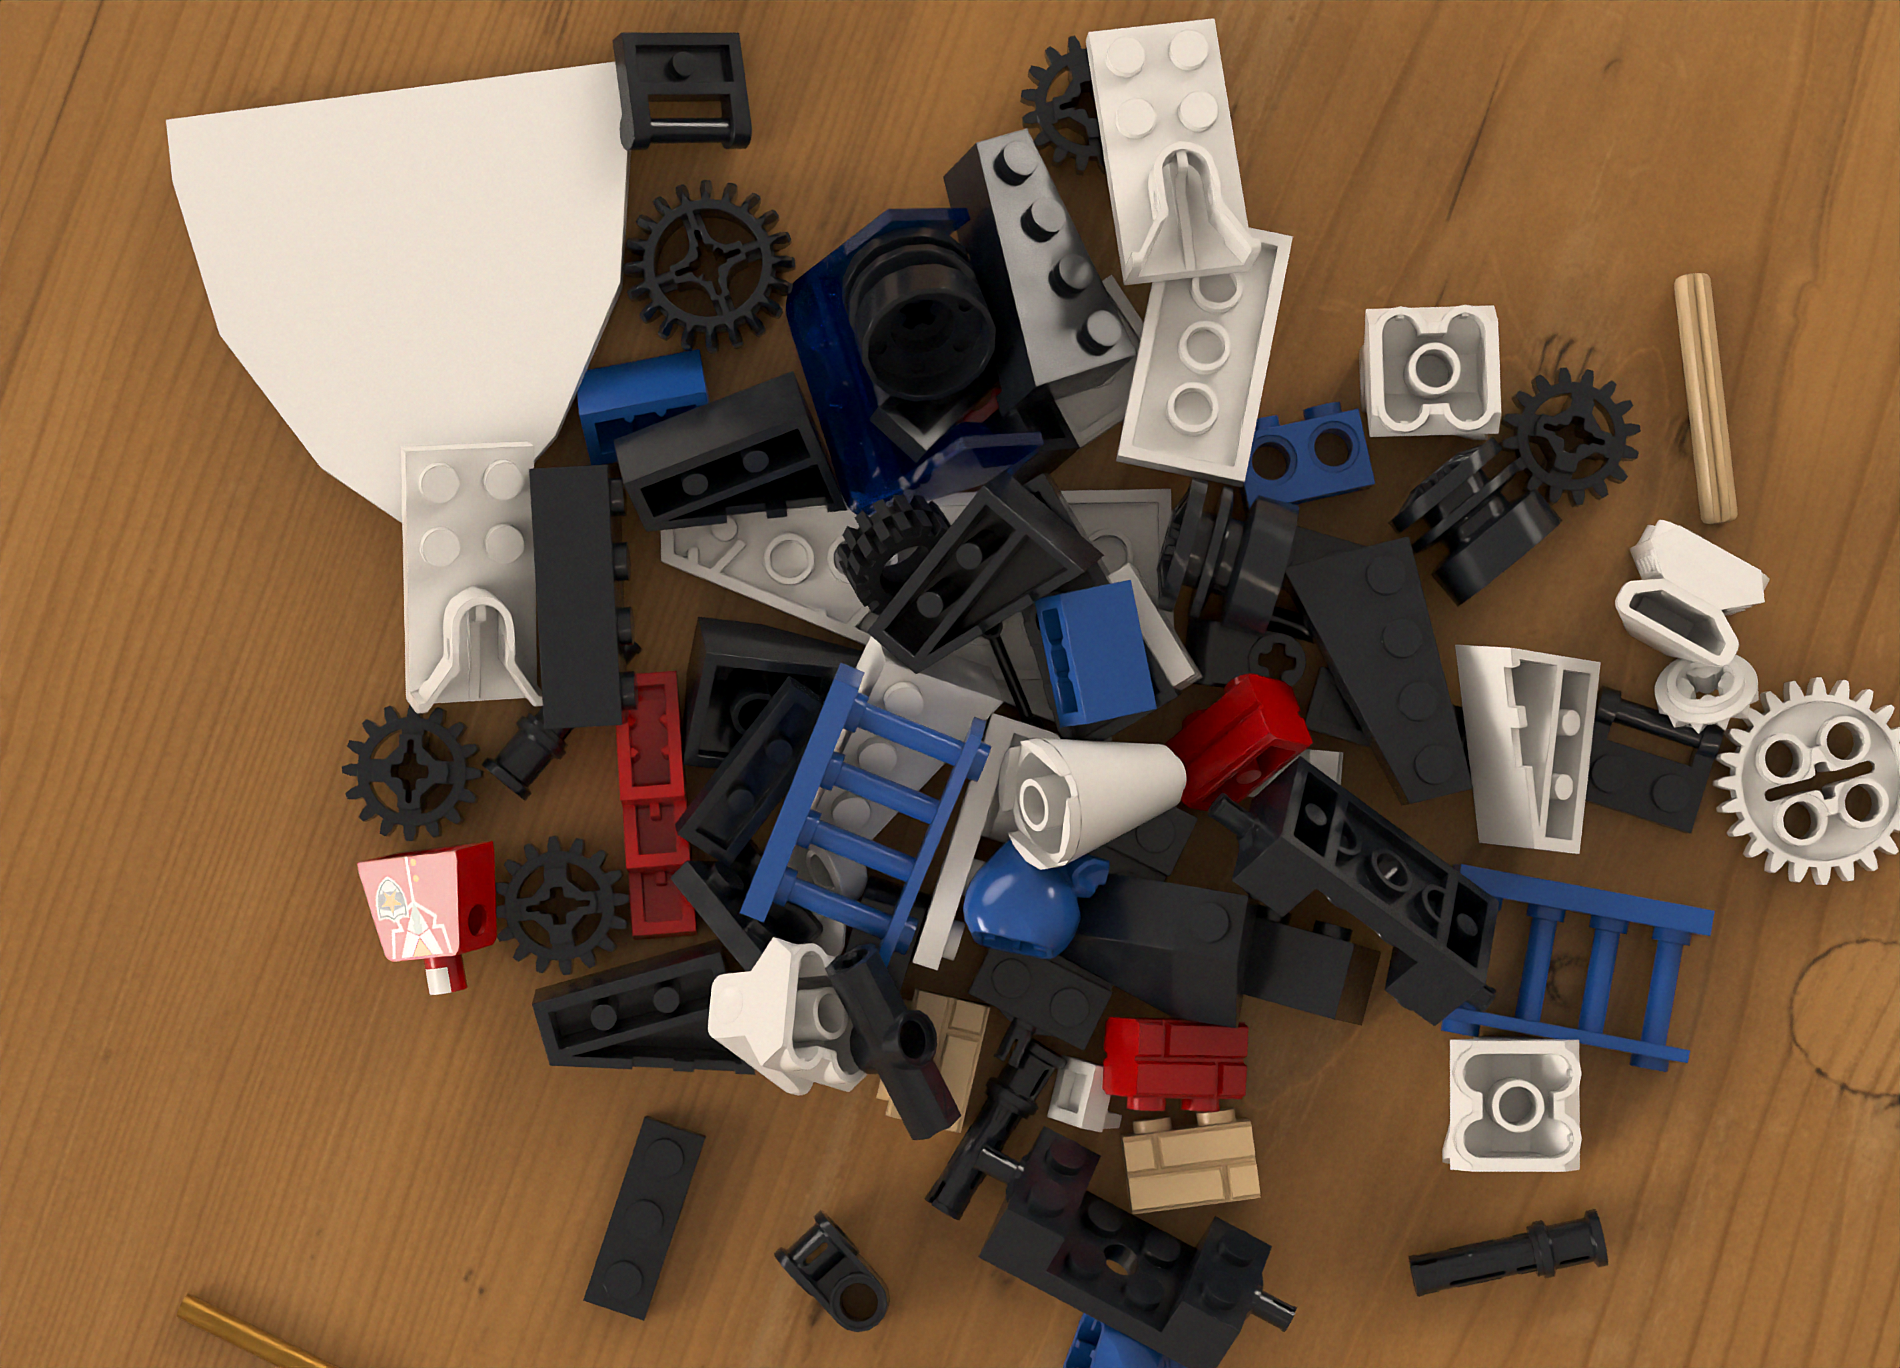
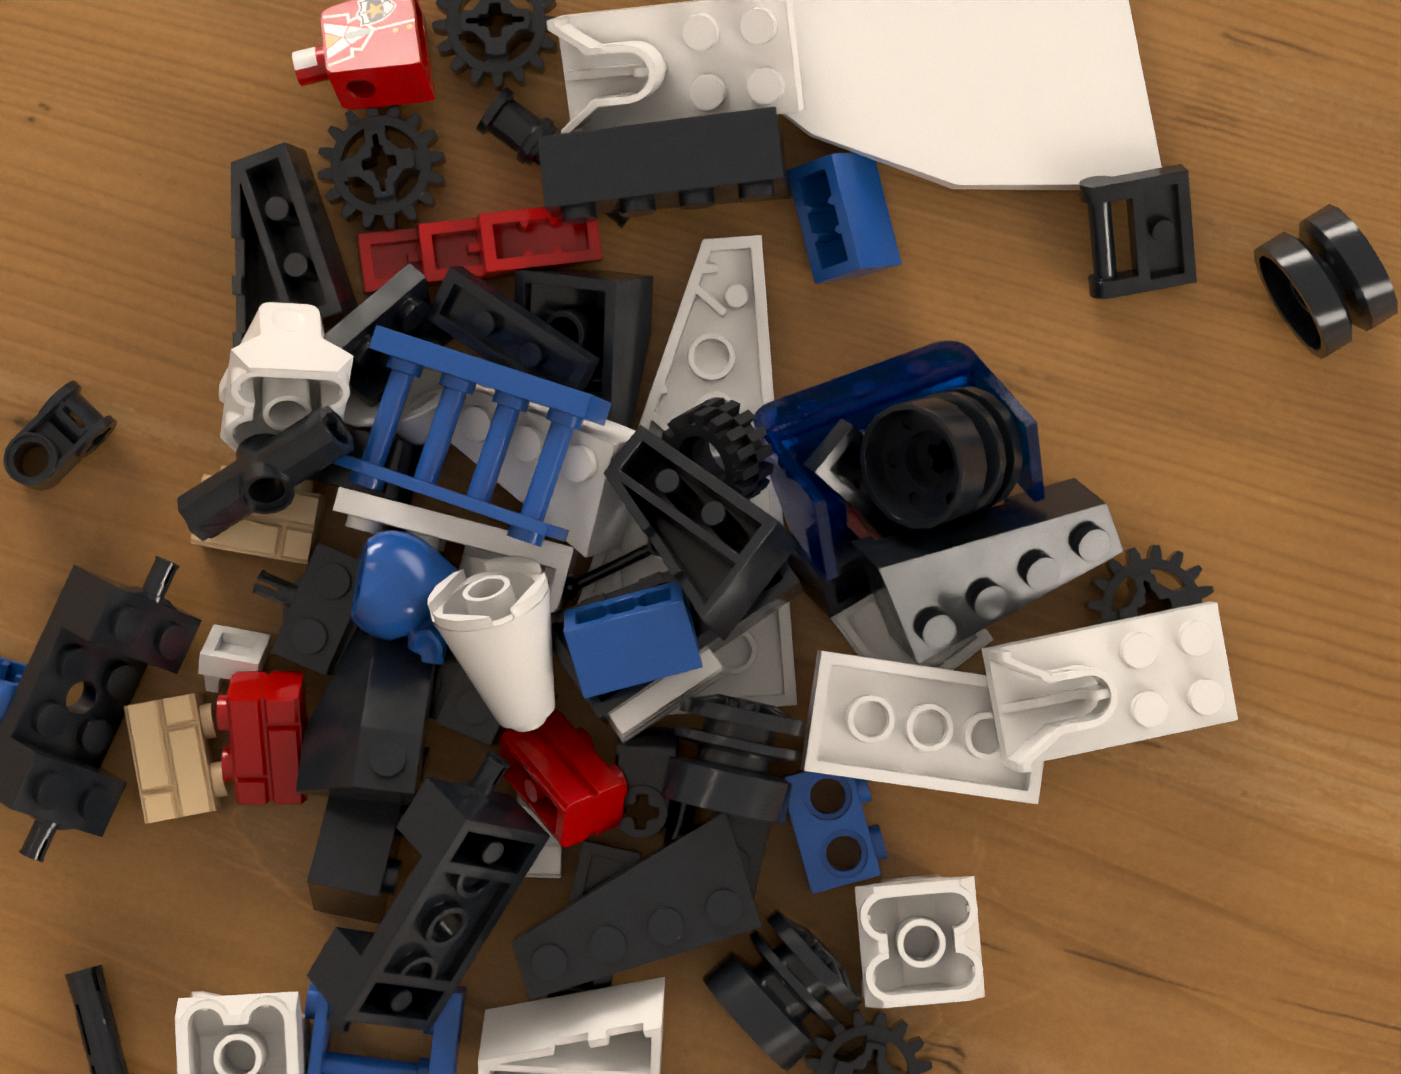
camera: 95 degrees right, 0 degrees up
black plate [583,1116,706,1321] -> none
black wedge [613,371,847,532] -> none
black gear [623,180,796,354] -> none
black pin [924,1038,1068,1220] -> none

